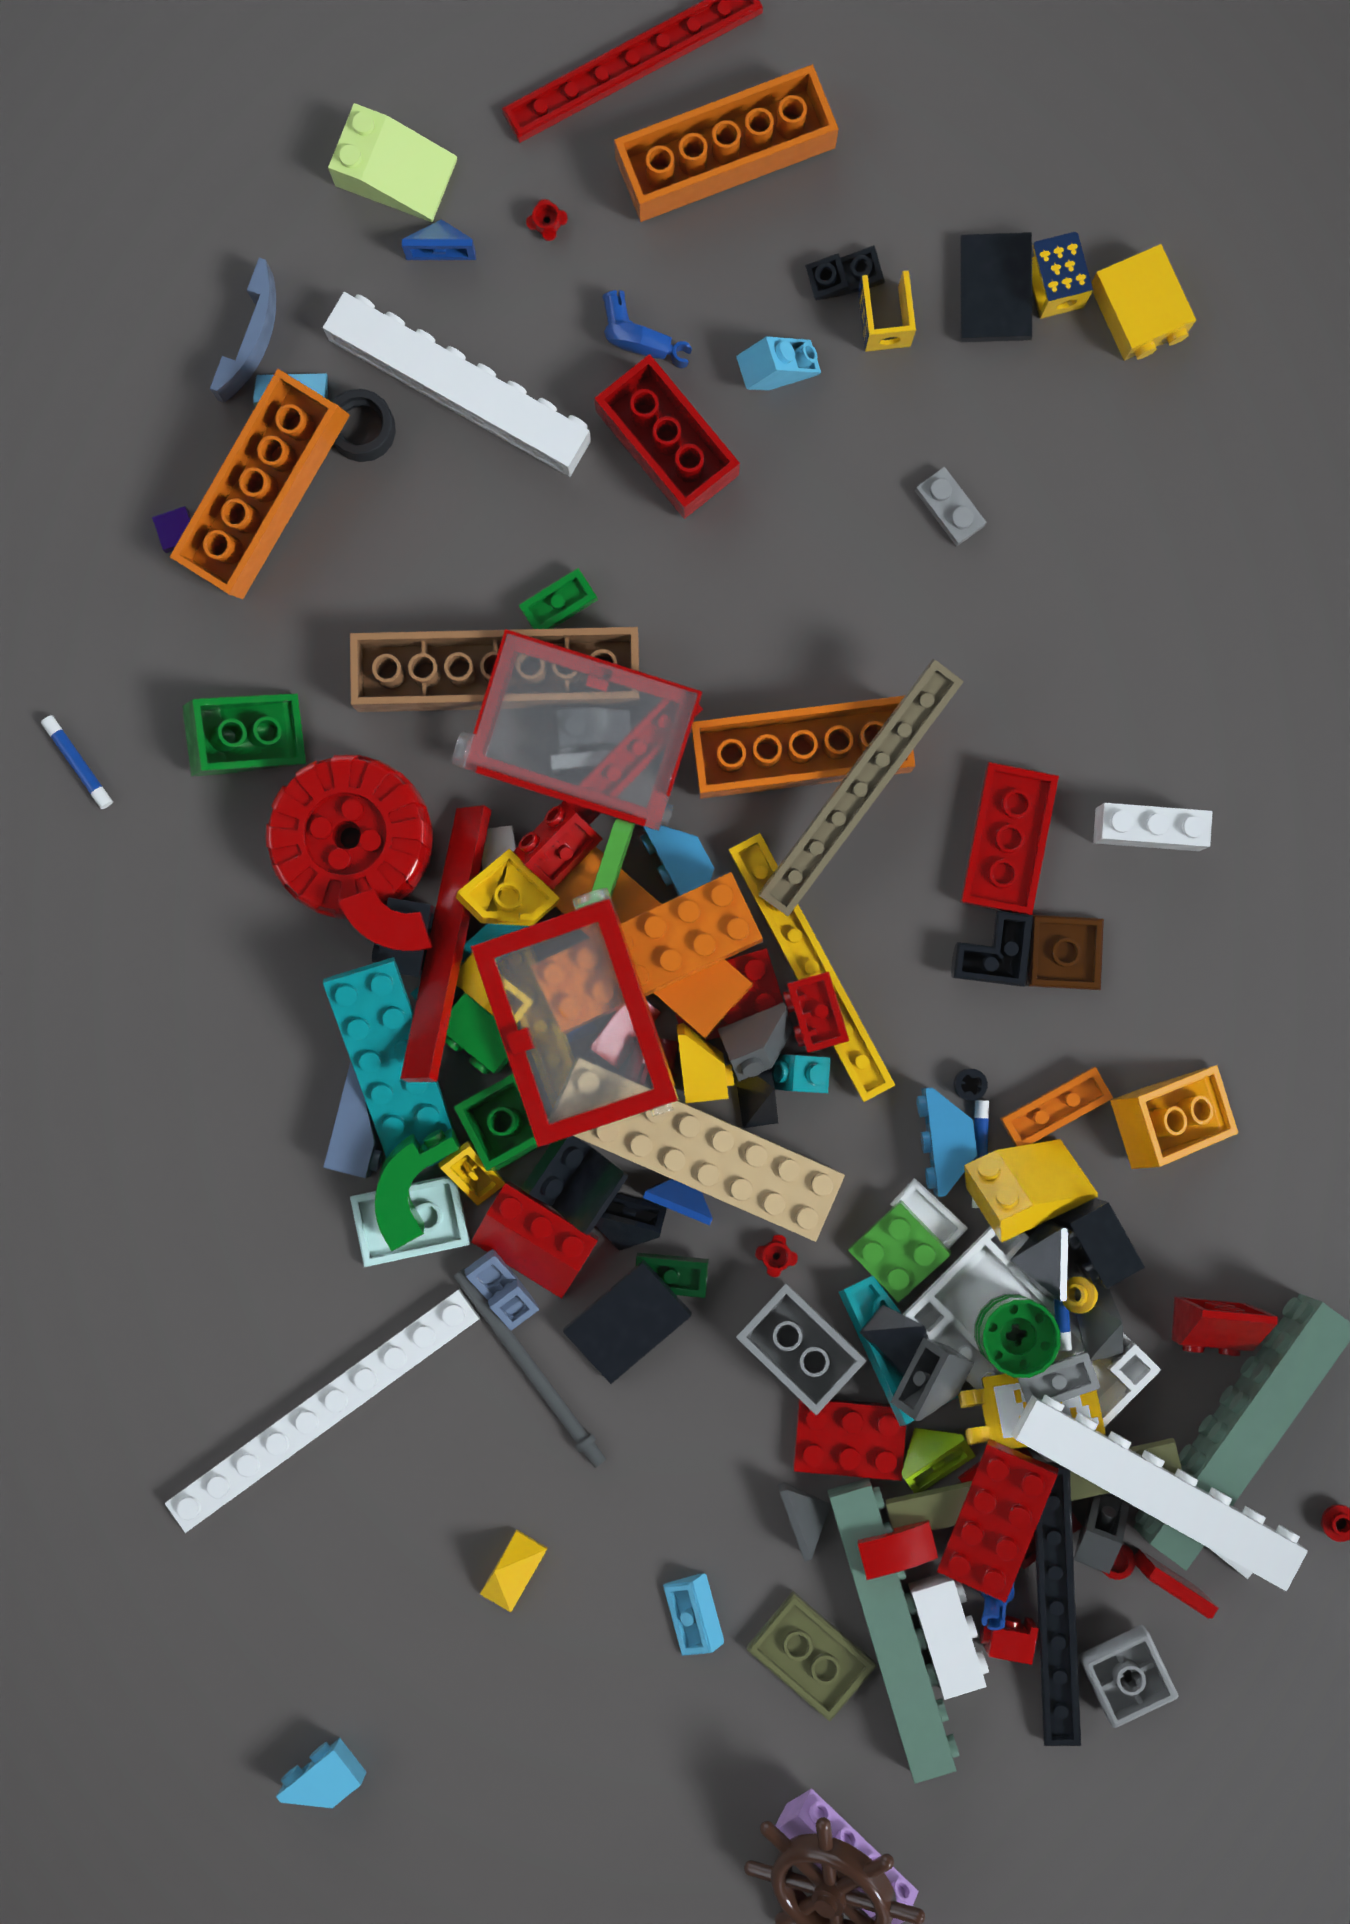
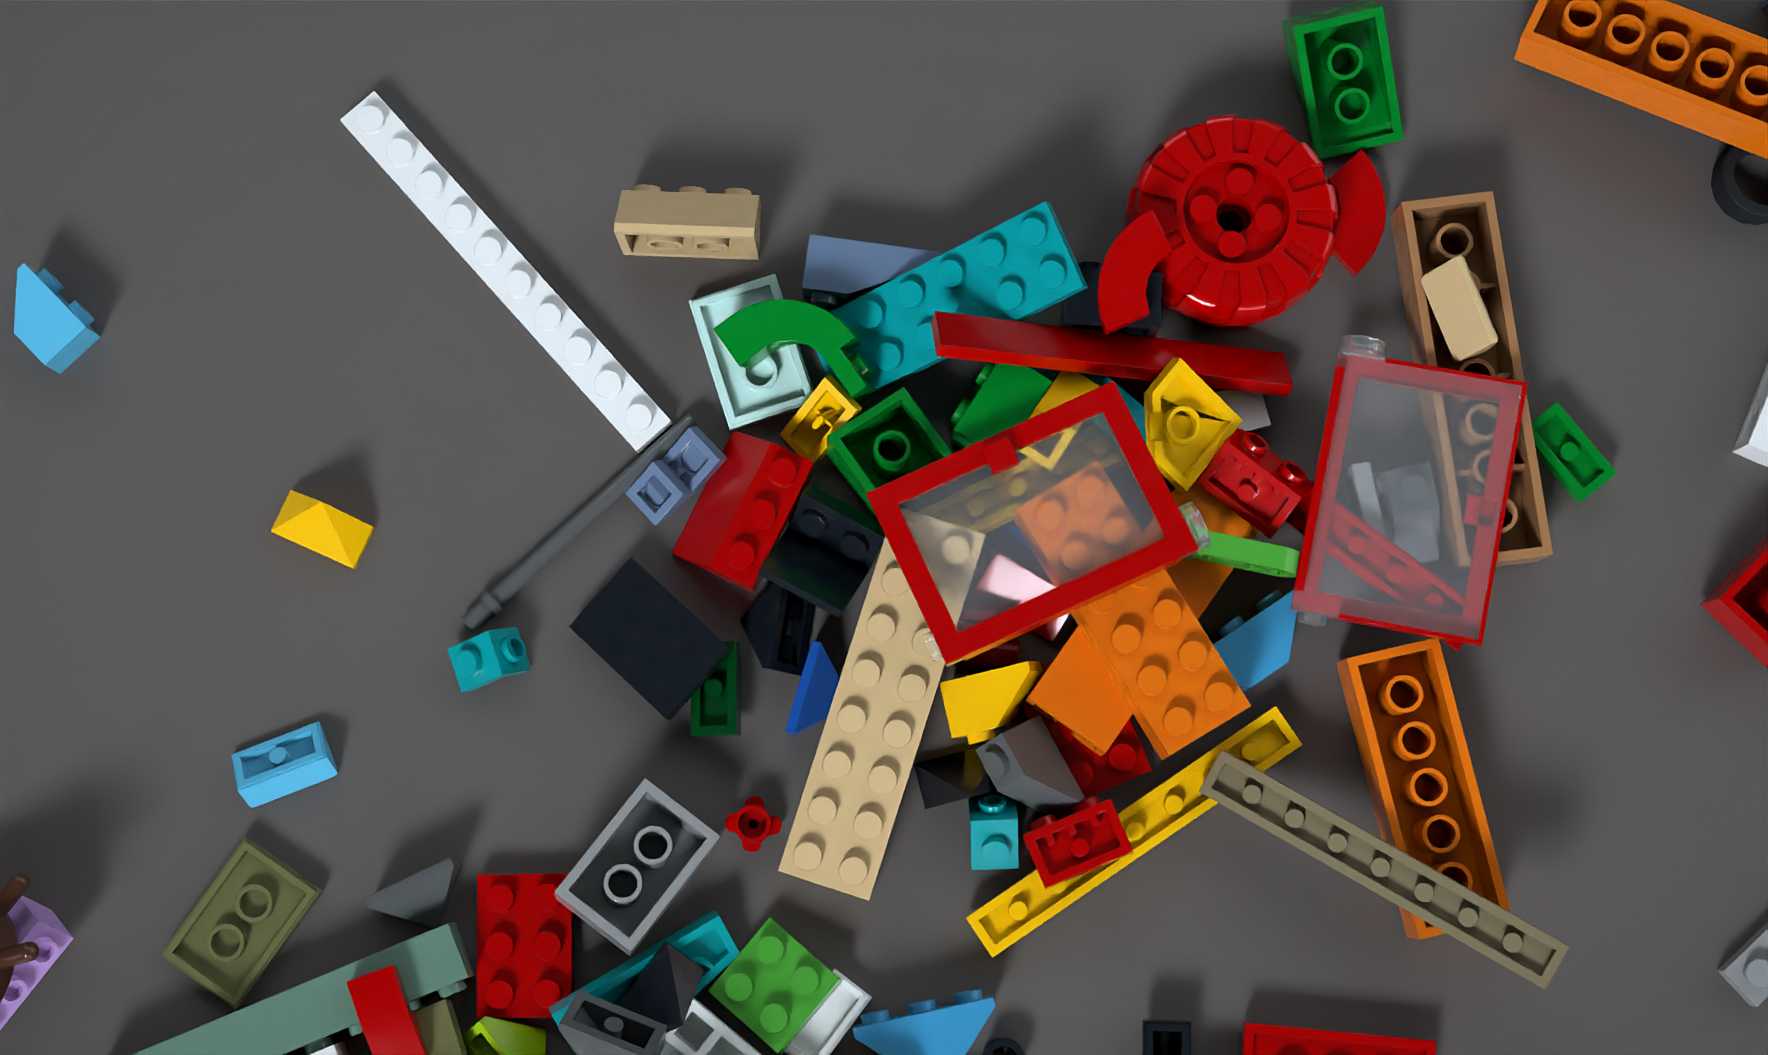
camera: 80 degrees right, 5 degrees down
none -> teal bracket [447,627,530,693]
none -> tan slope [614,184,761,260]
none -> red tile [1327,149,1386,277]
none -> tan slope [1421,255,1498,362]

